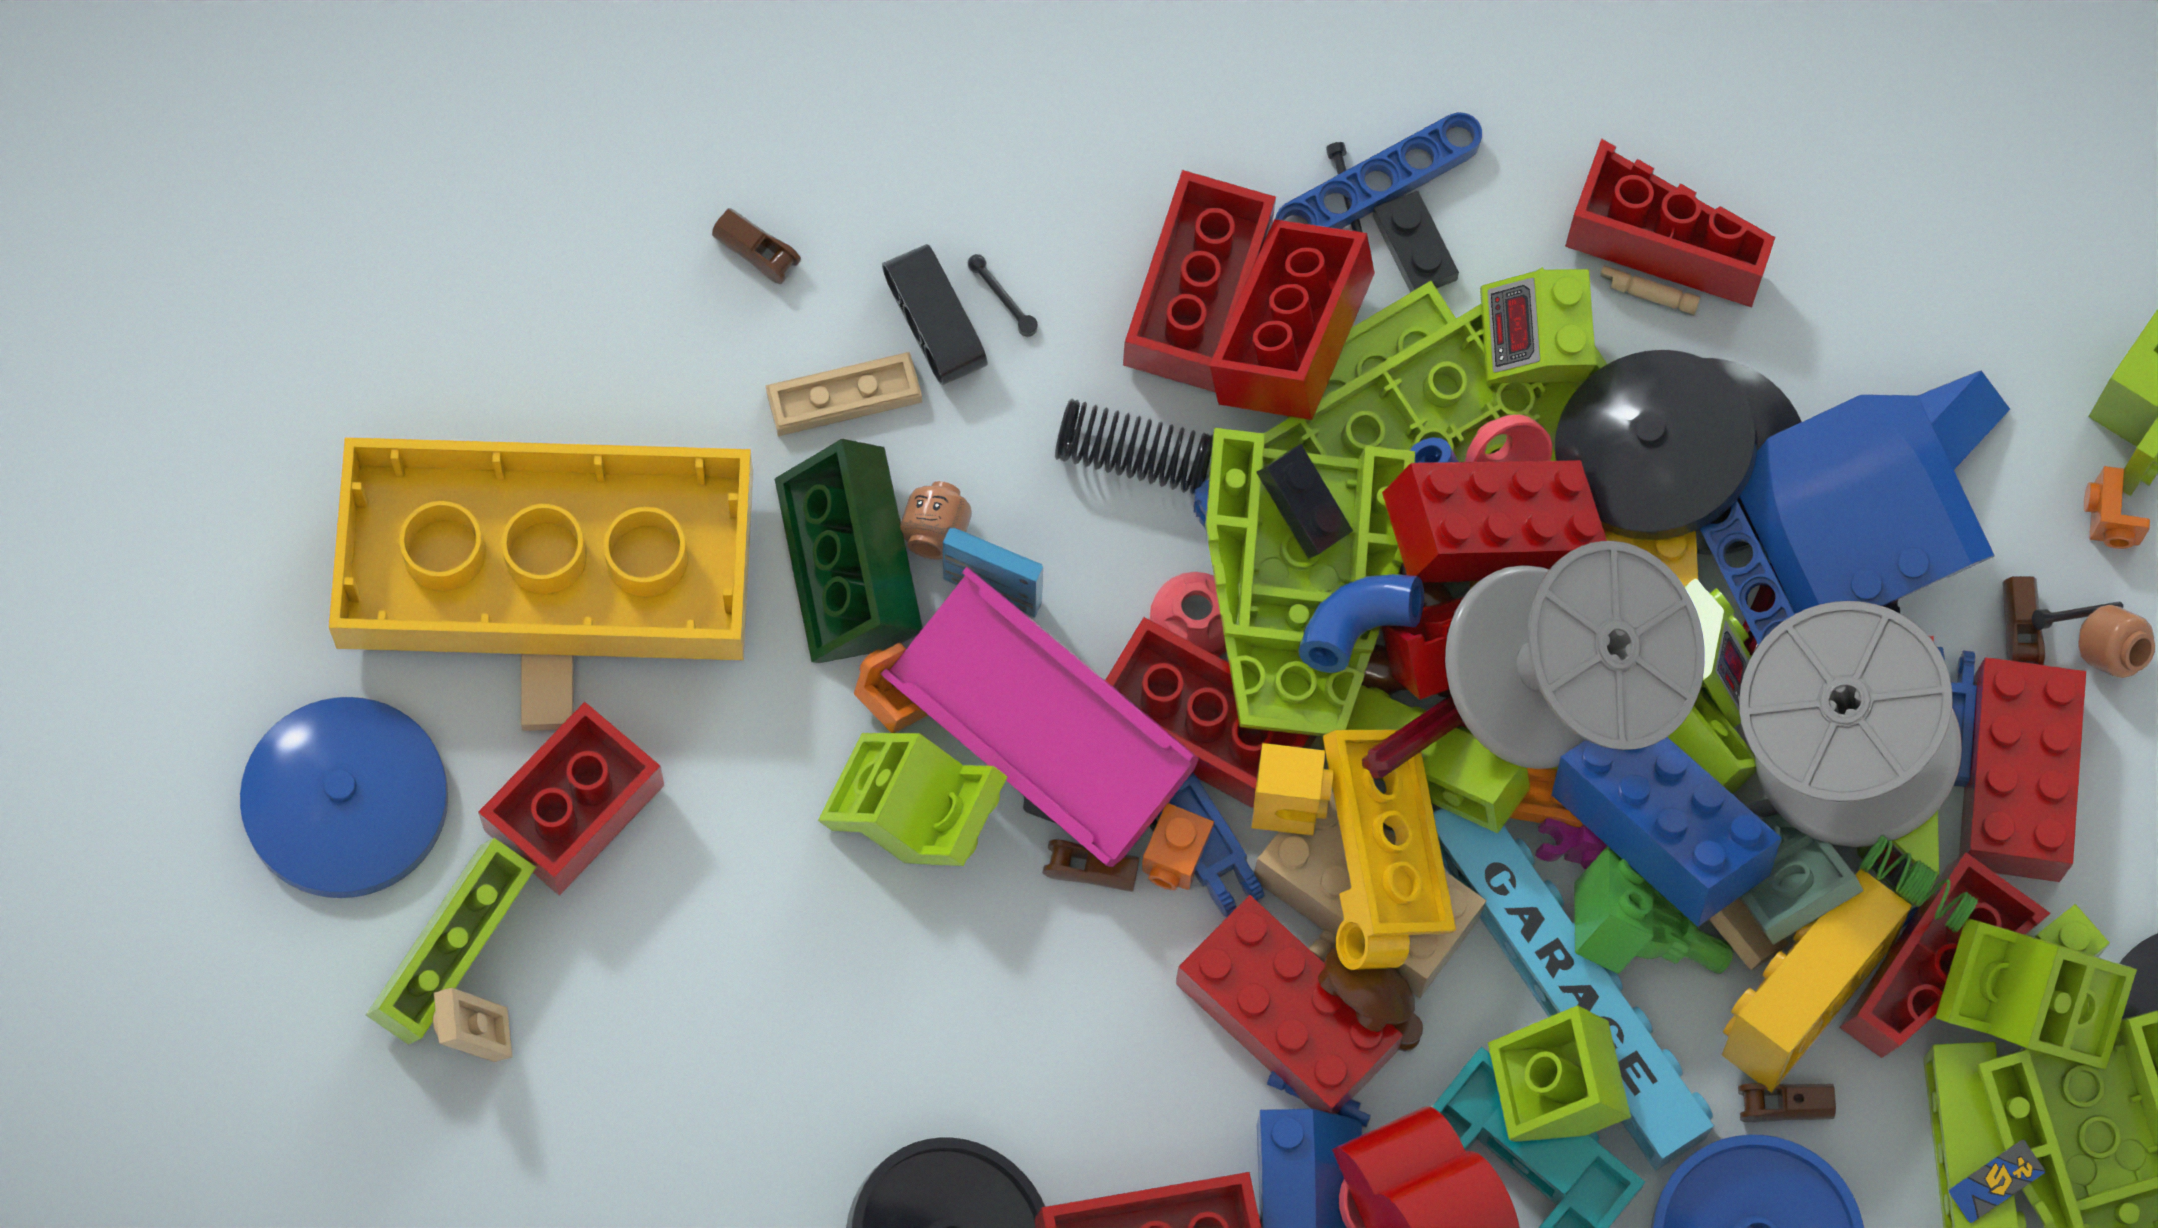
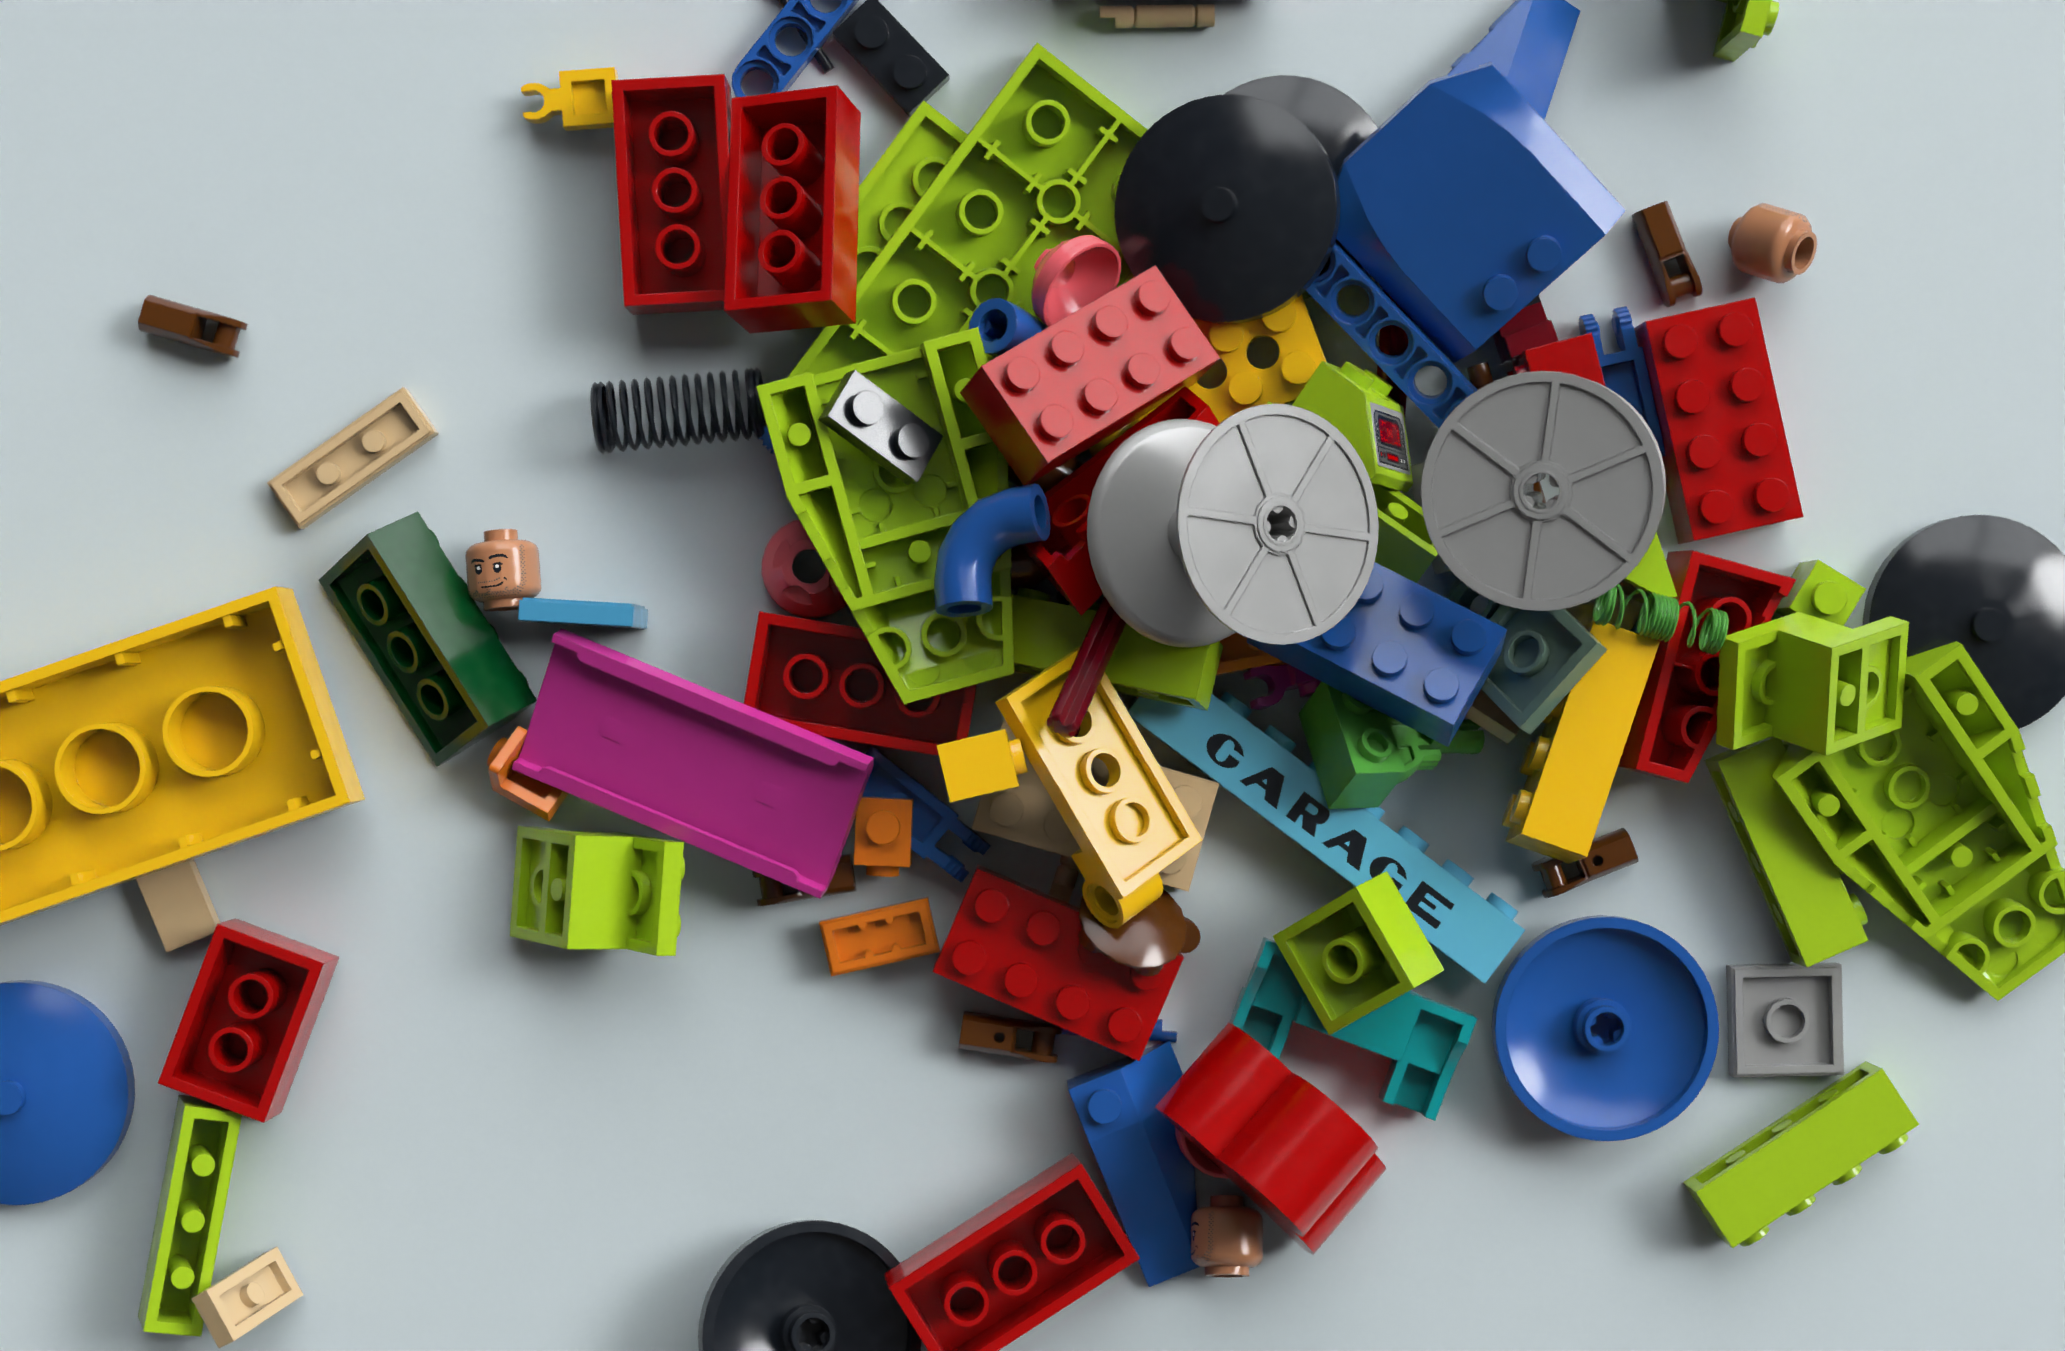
camera: 15 degrees left, 20 degrees up
black beam [882,244,988,385] -> none
black hinge [967,254,1038,337] -> none
lime slope [1480,269,1596,383] -> none
sticker [1949,1140,2045,1223] -> none
black piece [2032,601,2123,630] -> none
orange bracket [2084,466,2150,549] -> none
none -> yellow plate [521,67,618,131]
none -> orange plate [819,897,940,977]
none -> reddish brown bar [958,1011,1062,1063]

